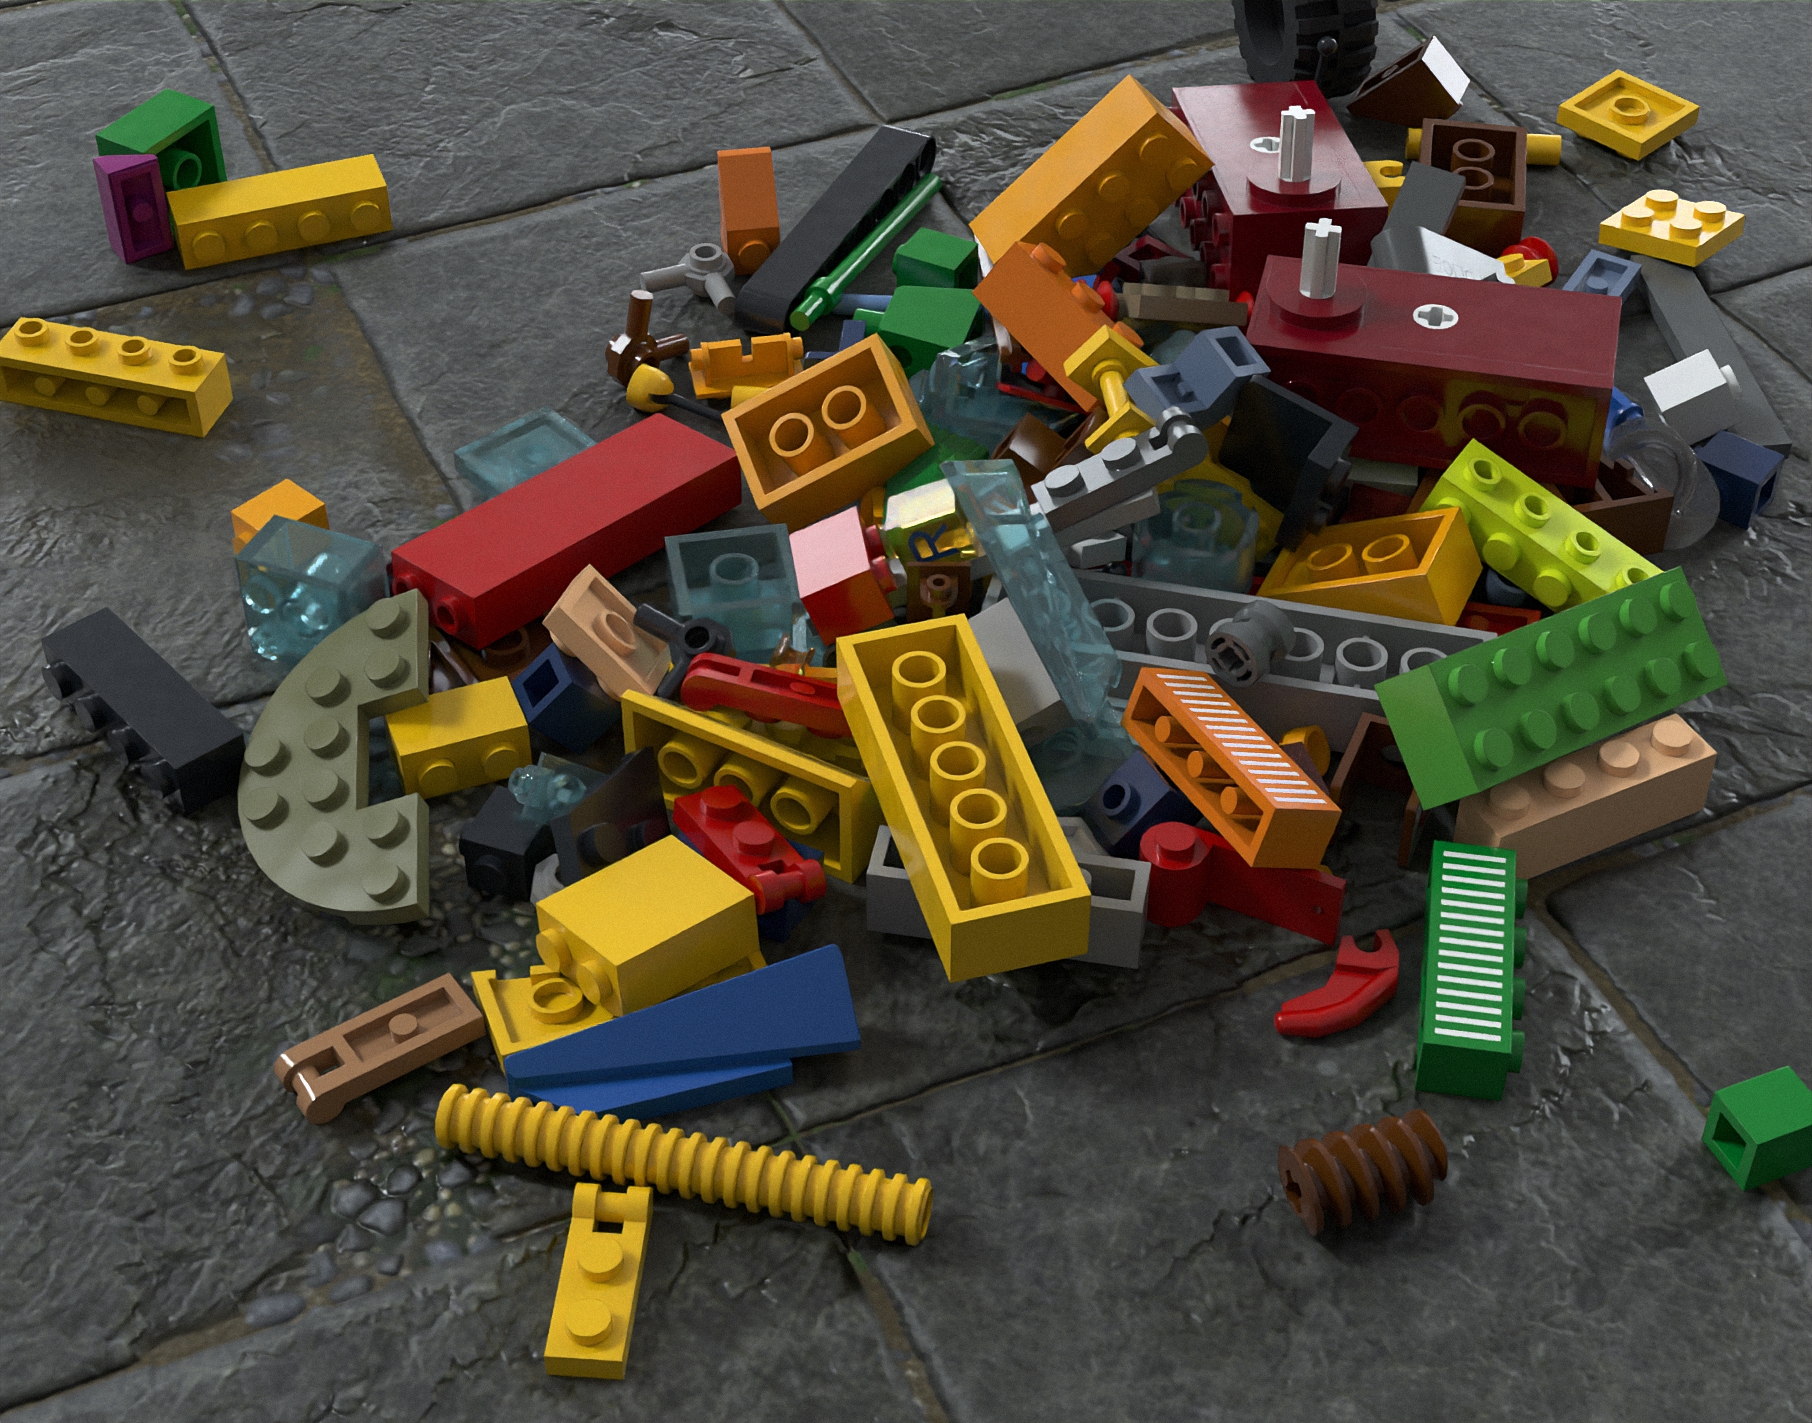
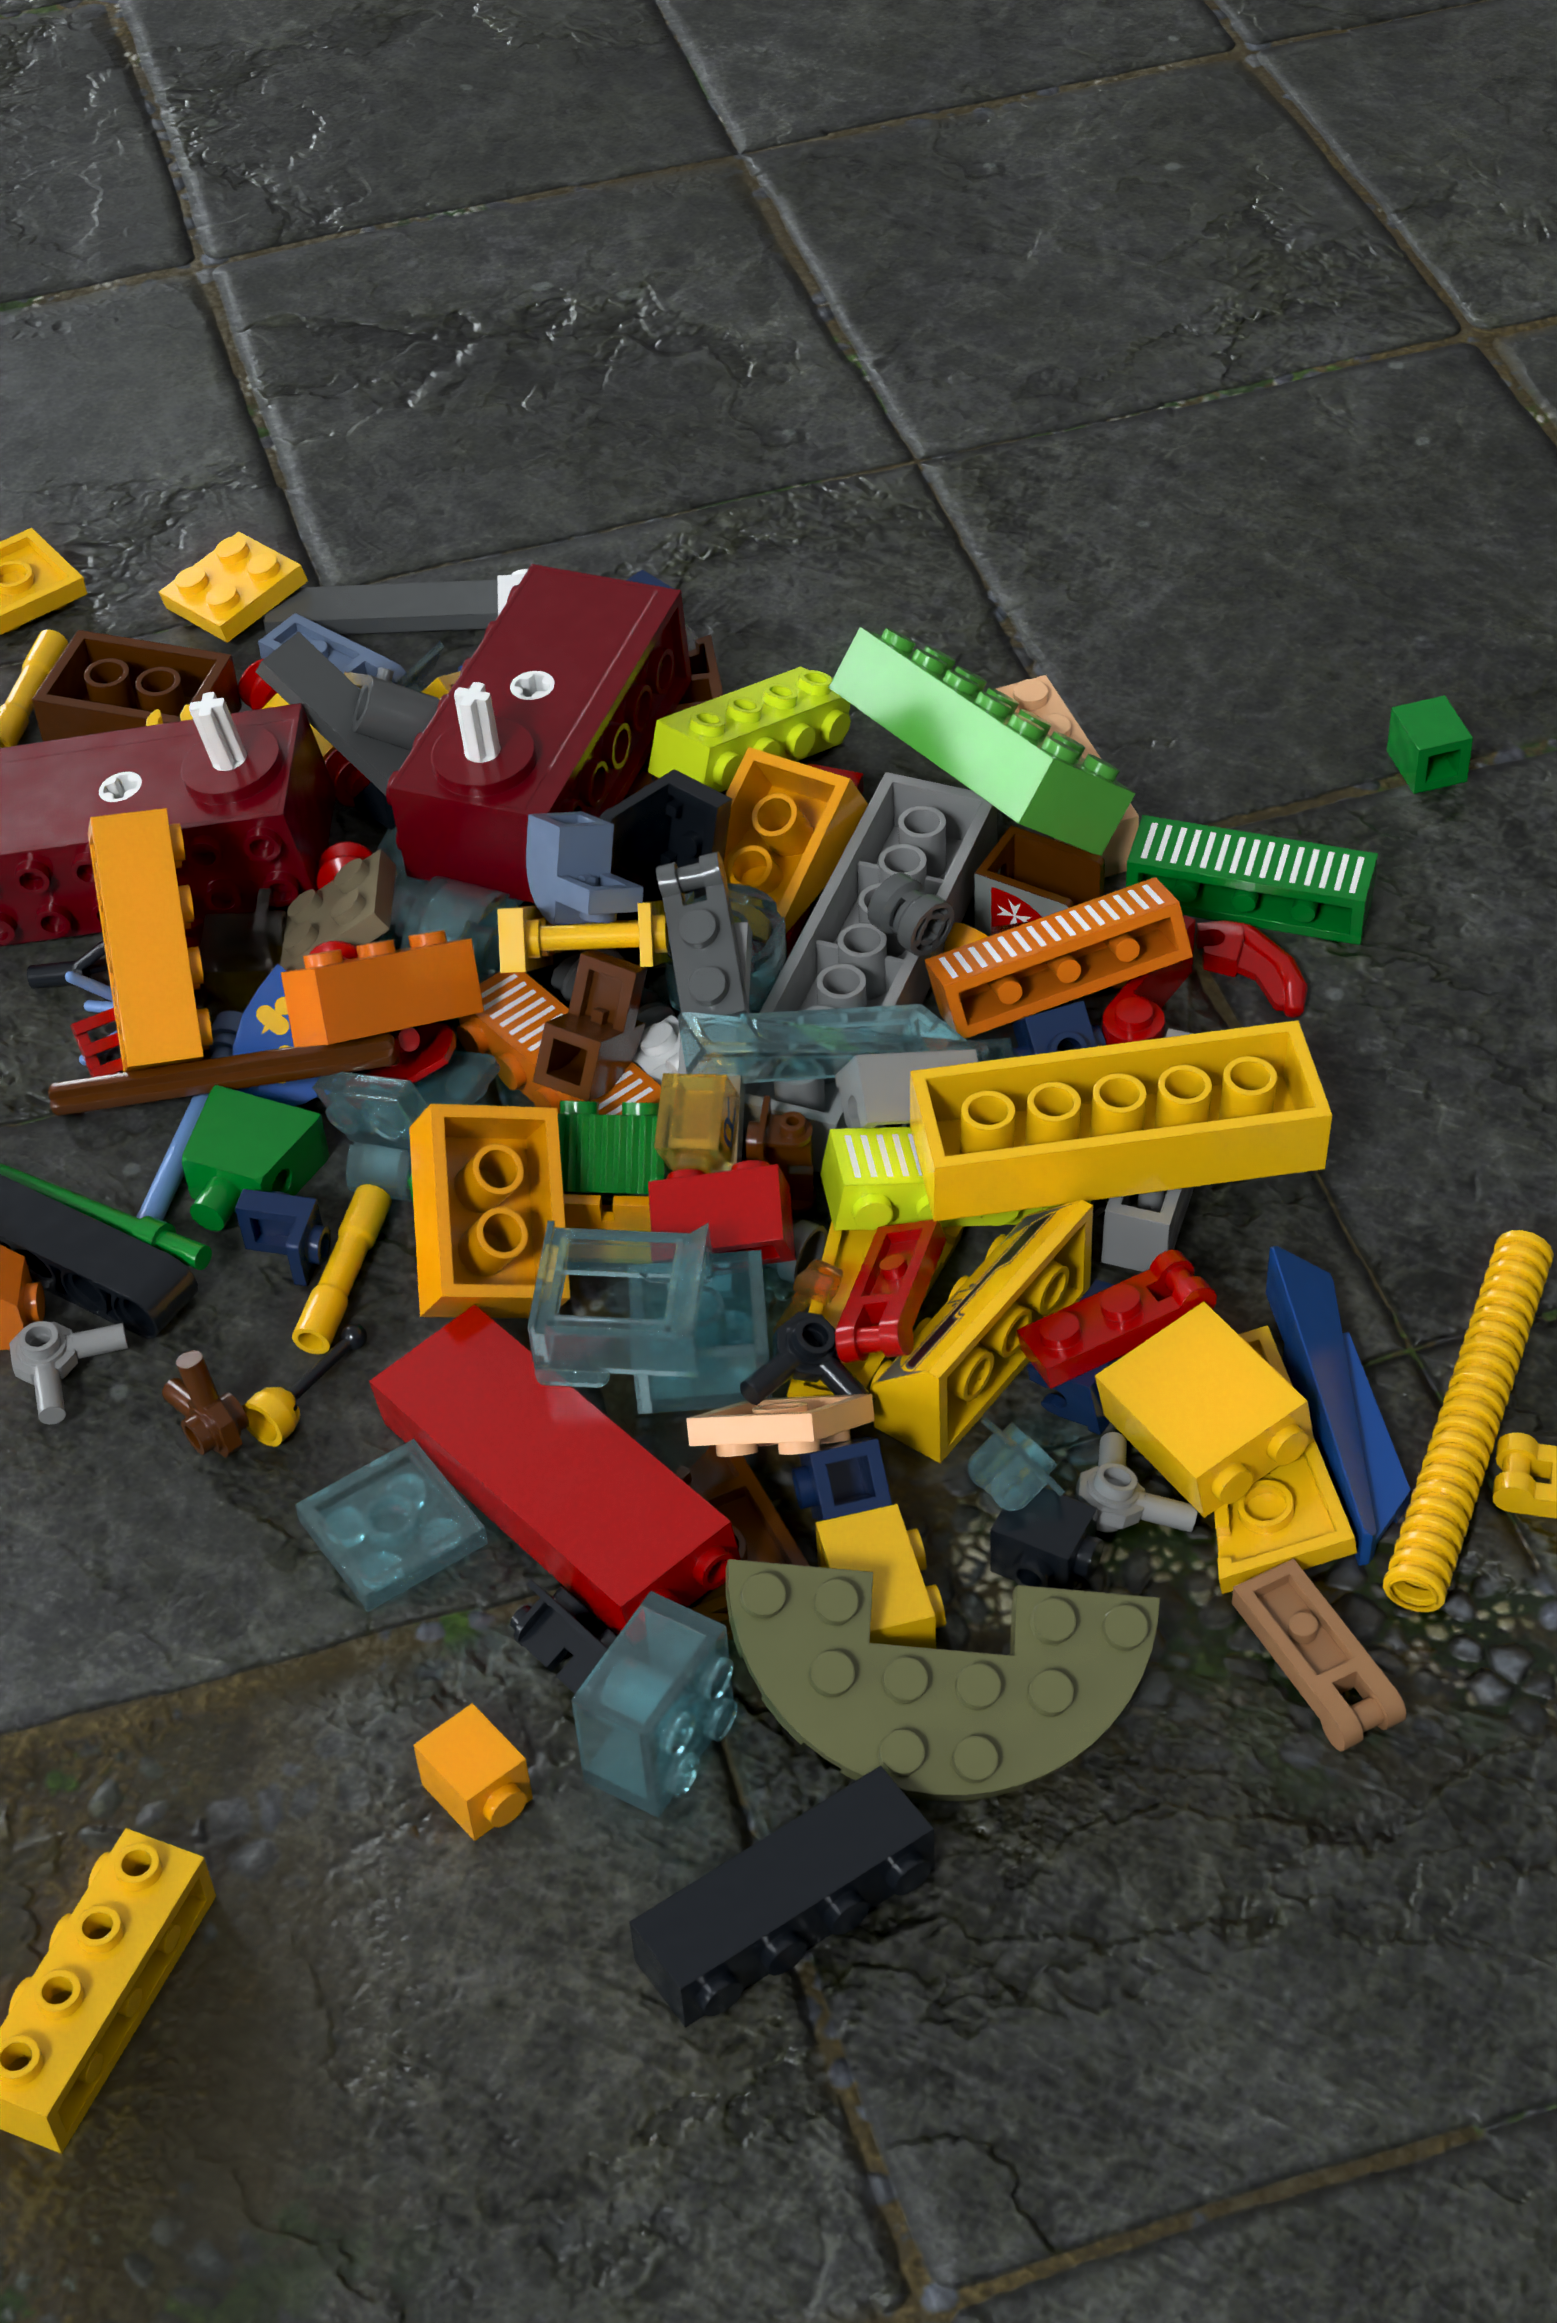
camera: 80 degrees left, 5 degrees up
black wing [550,746,672,887] -> none
light orange hinge [689,332,804,399] -> none
green brick [892,227,979,289] -> none
reddish brown piece [1277,1109,1448,1236] -> none
none -> clear light blue piece [527,1221,714,1388]

